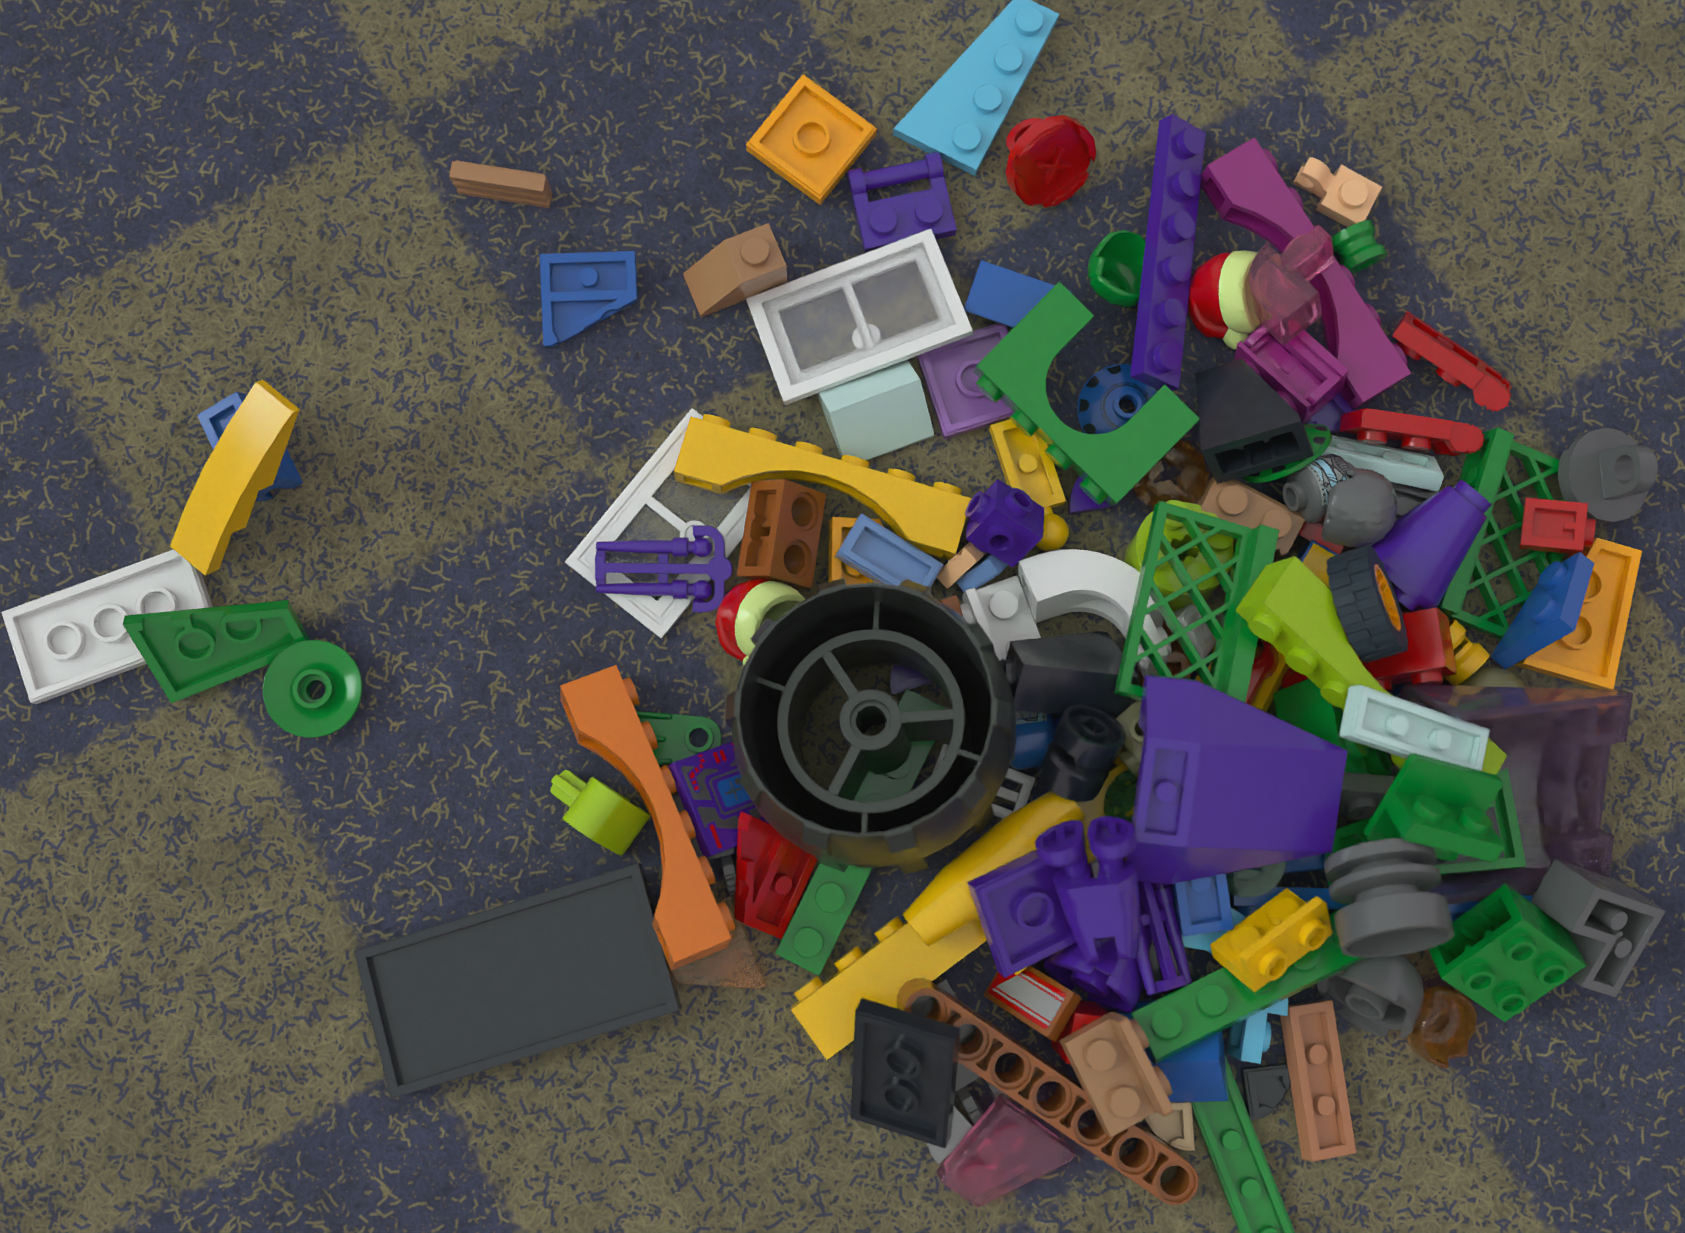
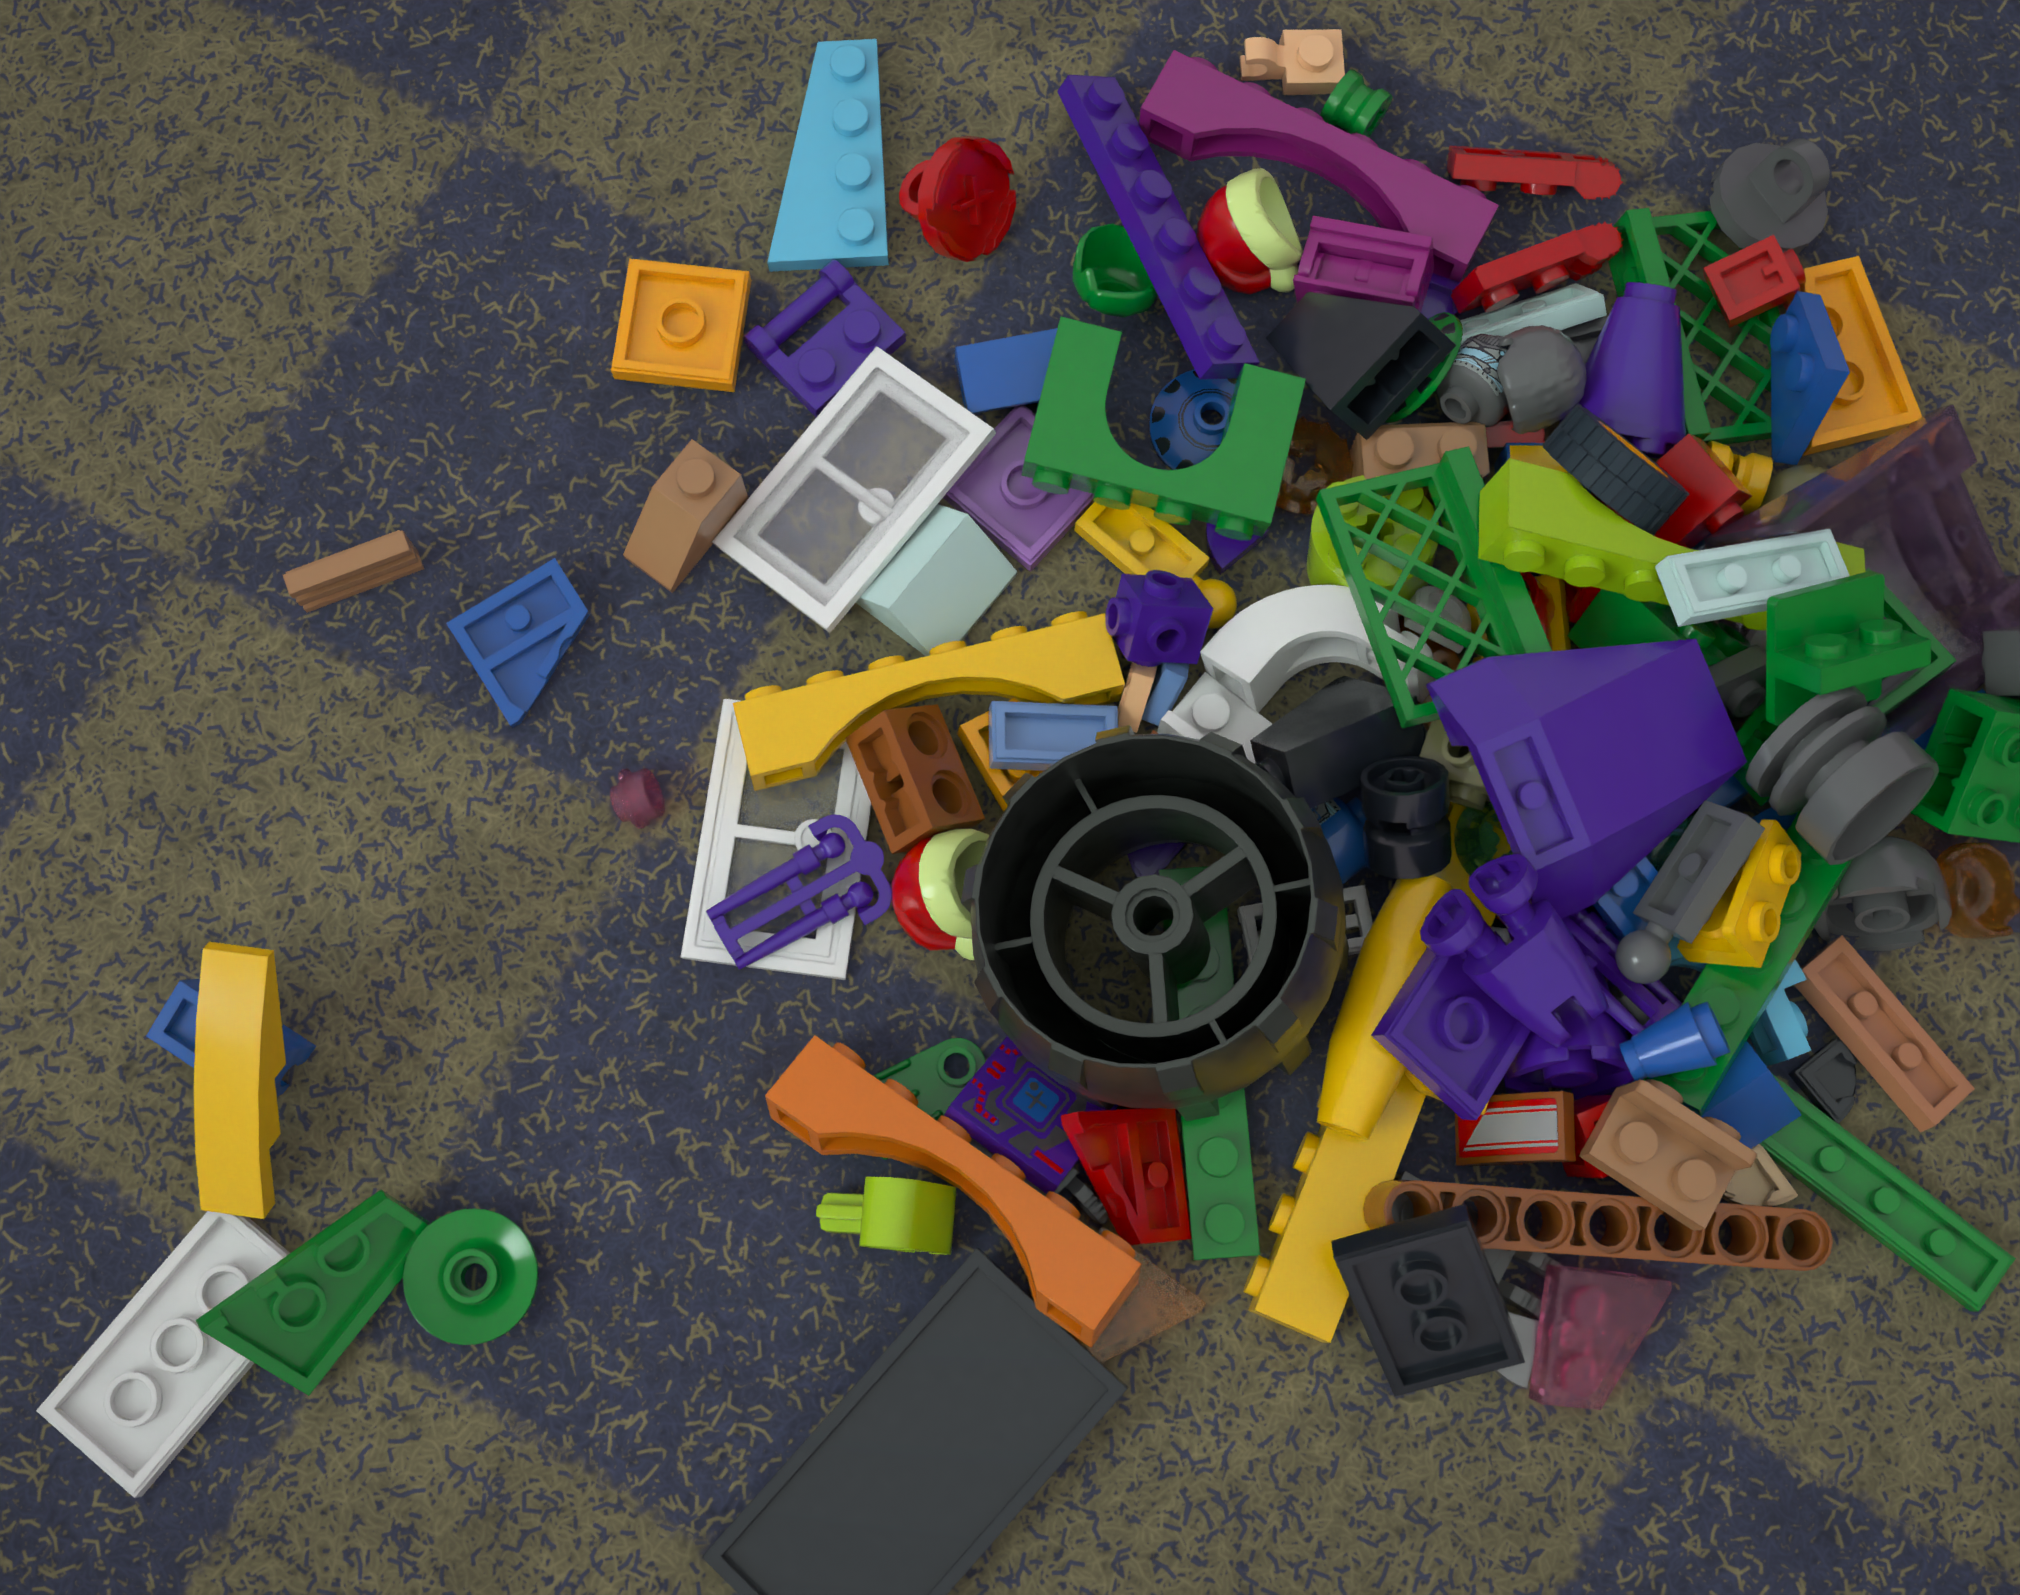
camera: 25 degrees left, 5 degrees down
clear pink brick [1249,225,1334,346] -> none
none -> clear pink plate [610,768,665,829]
none -> dark grey plate [1615,800,1765,984]
none -> blue cone [1619,1001,1731,1081]

